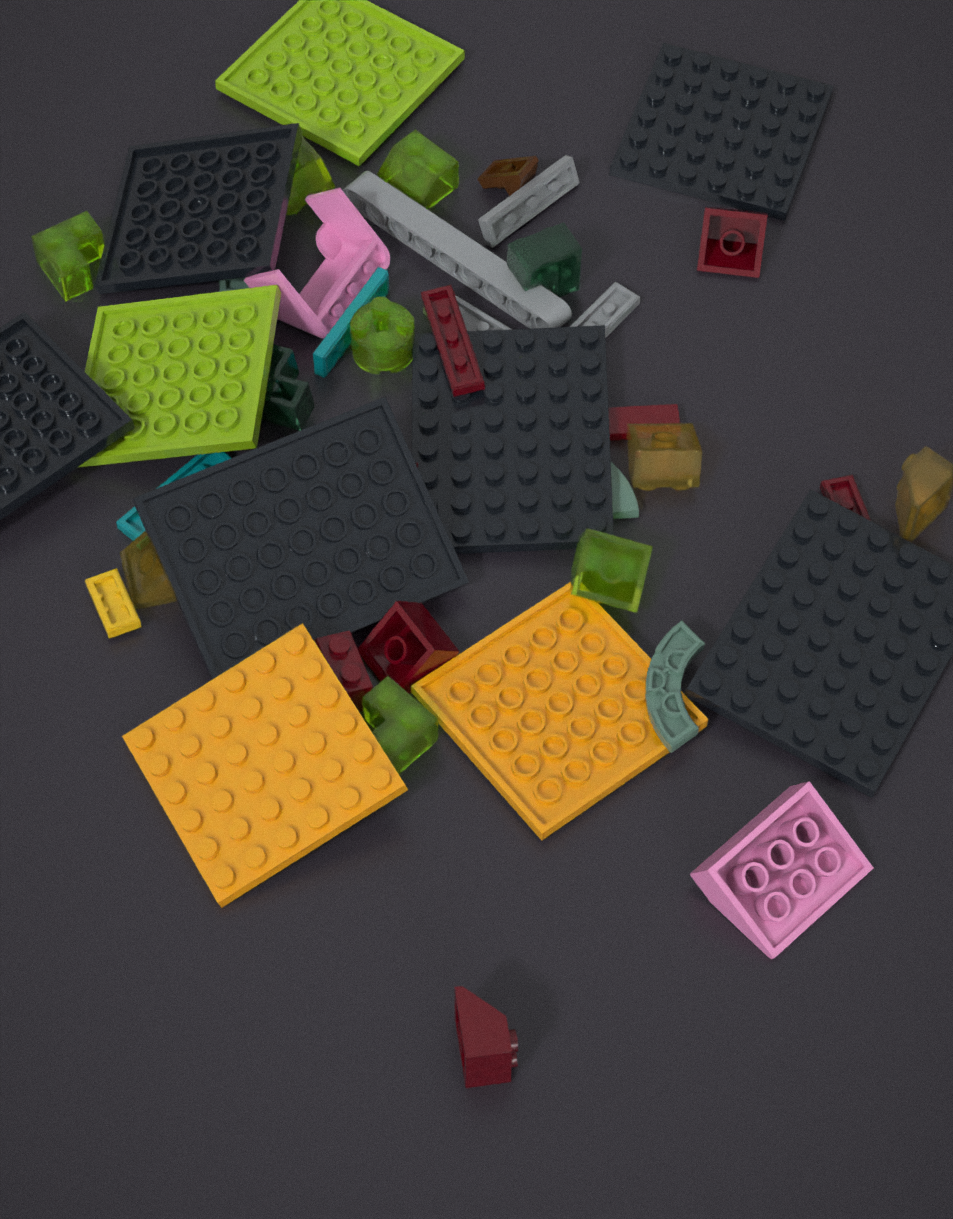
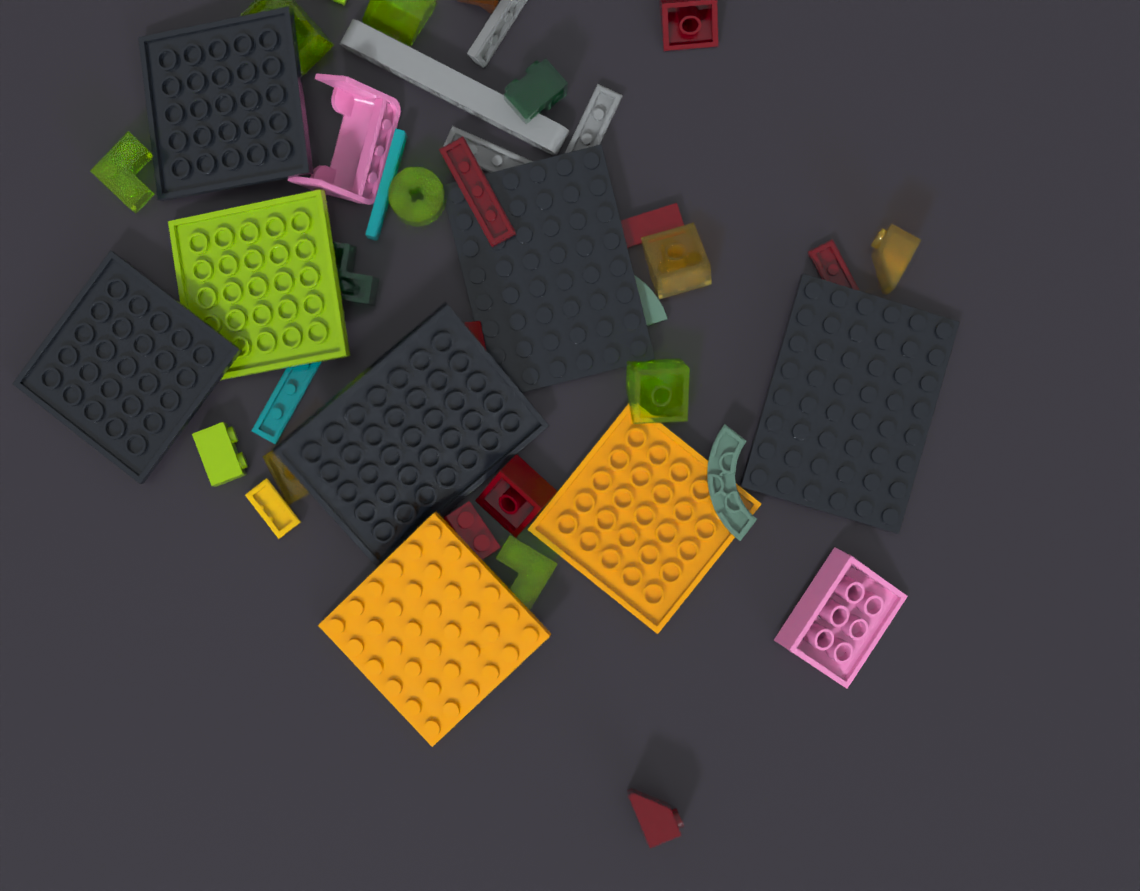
camera: 15 degrees left, 30 degrees up
none -> lime brick [192,422,248,487]

